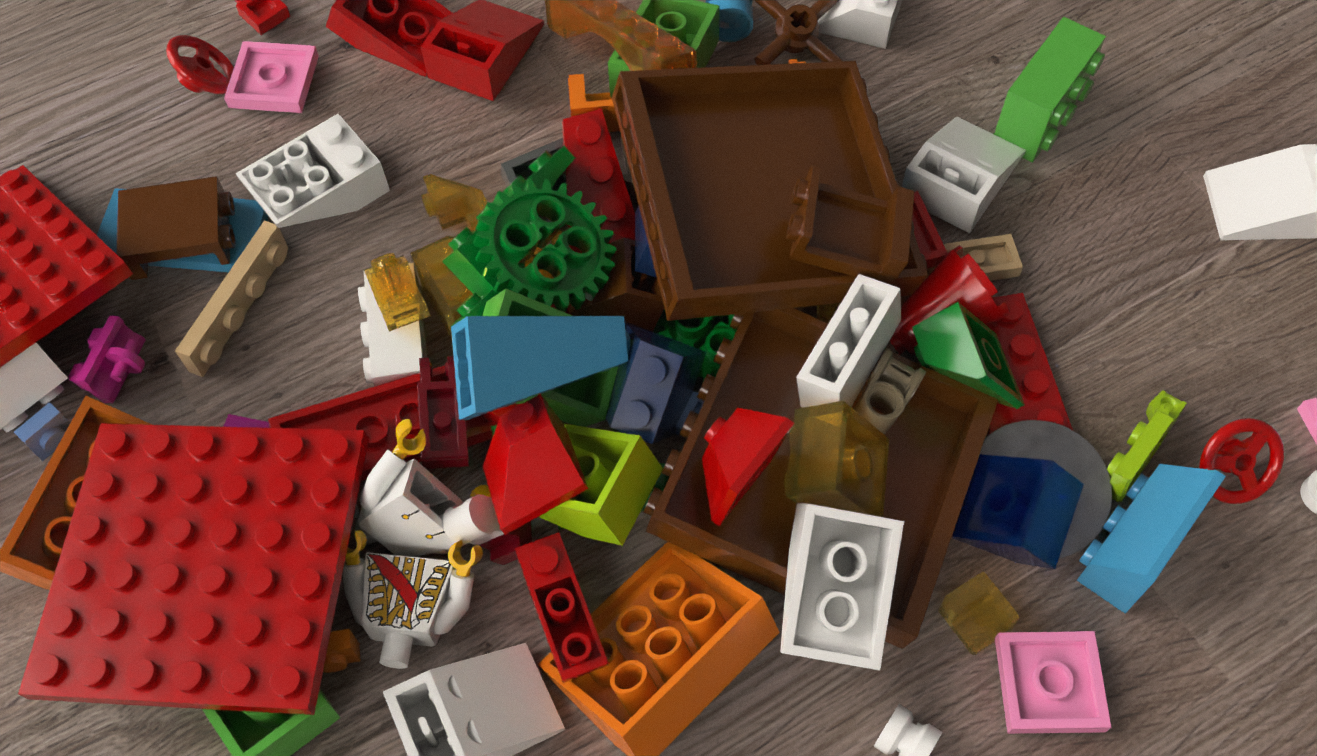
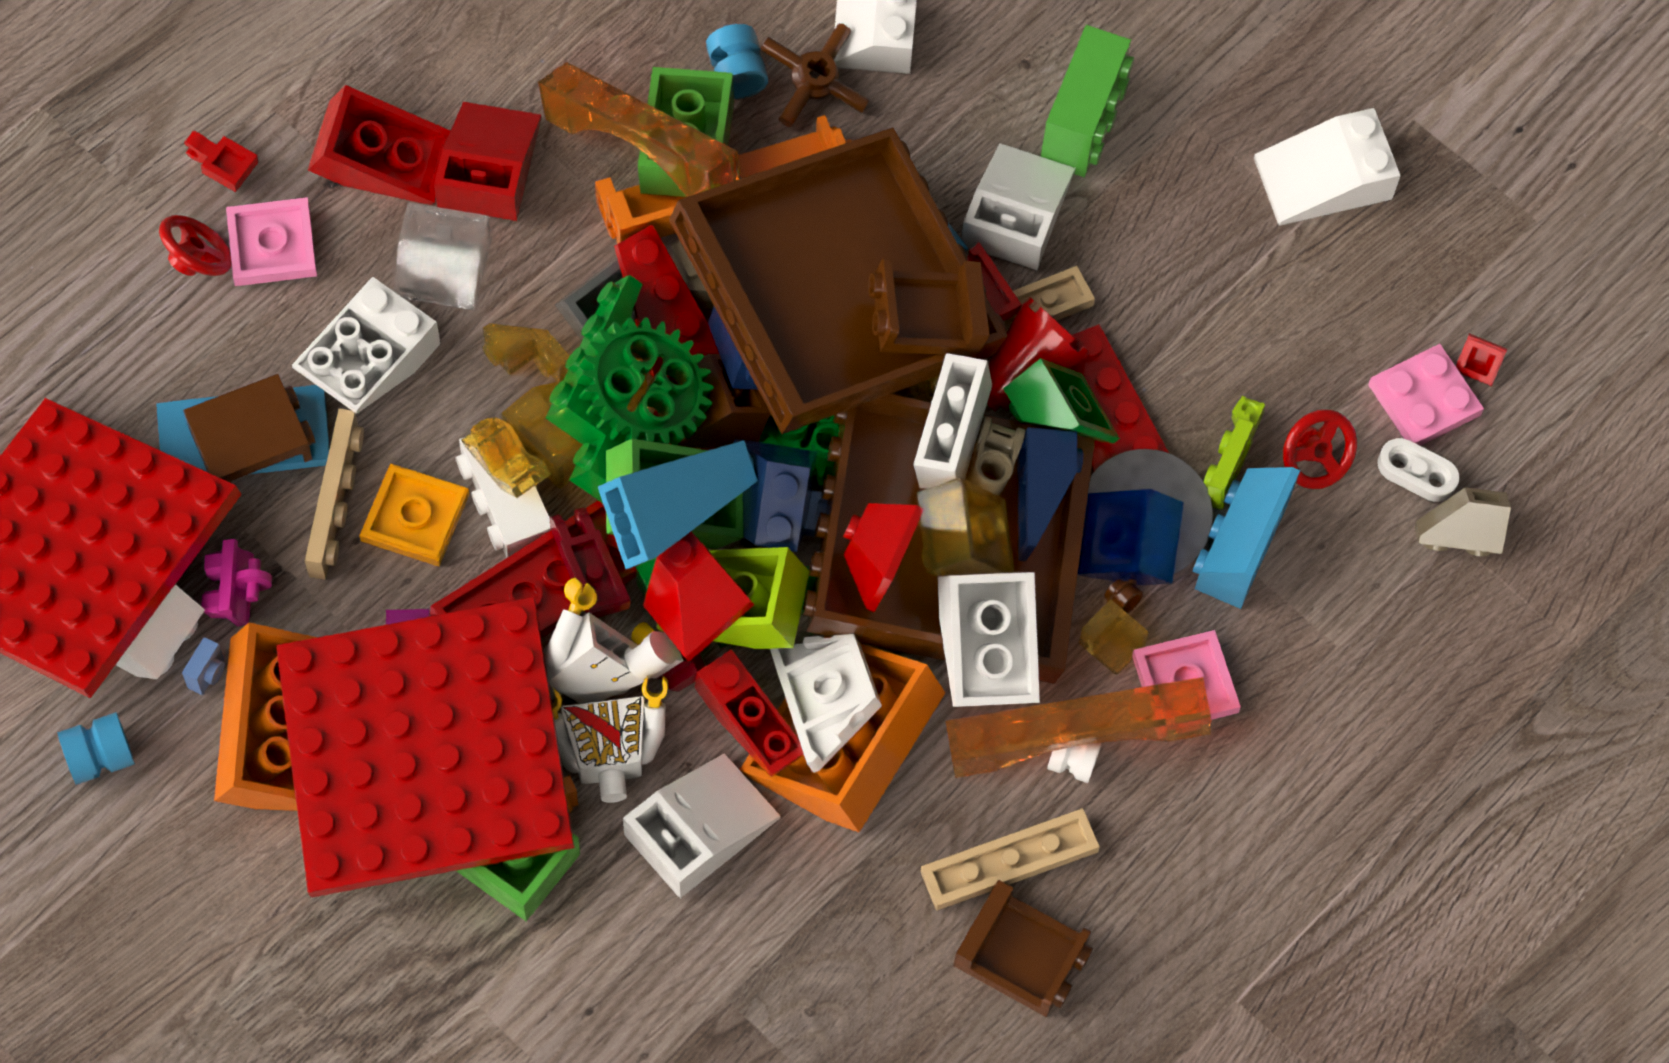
camera: 20 degrees left, 5 degrees up
none -> light orange tile [359,463,470,567]
none -> clear slope [394,202,492,310]
none -> white wing [770,634,882,773]
none -> clear orange arch [945,677,1211,778]
none -> dark blue slope [1018,427,1083,562]
none -> reddish brown plate [1104,578,1143,618]

